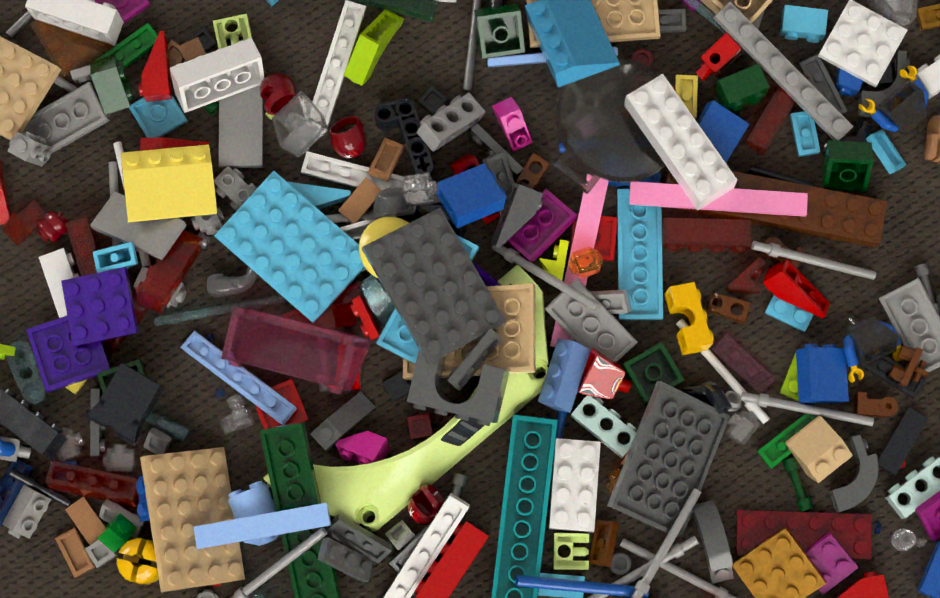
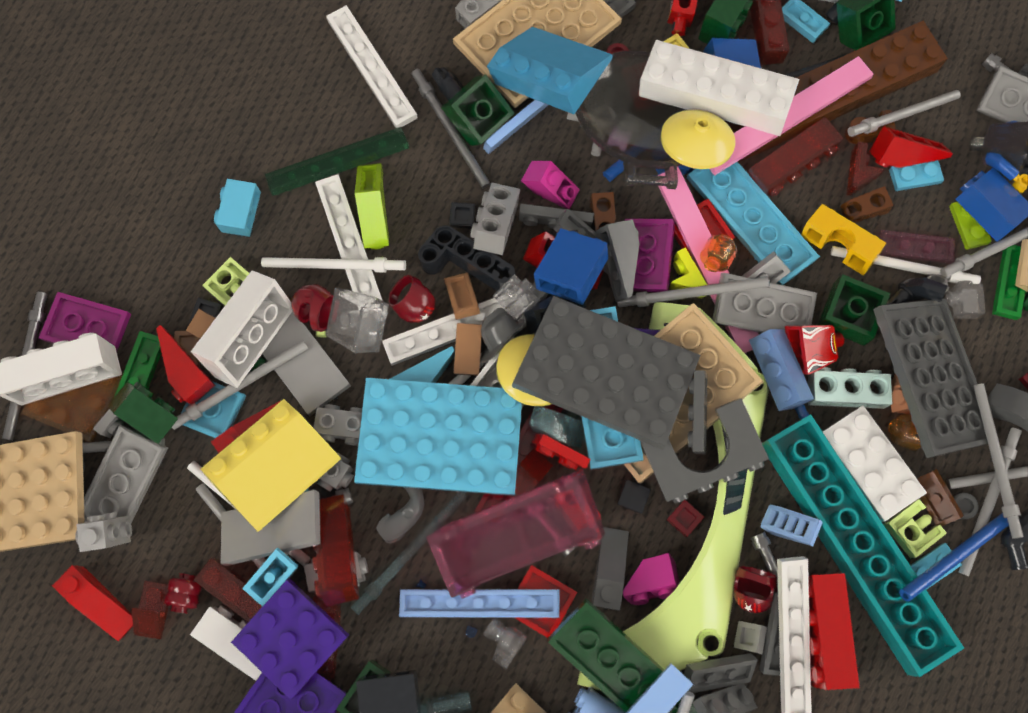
camera: 40 degrees left, 5 degrees down
none -> light grey bar [172,341,308,430]
none -> white bar [261,257,406,273]
none -> light yellow dish [661,110,736,169]
none -> light blue slope [761,504,823,546]

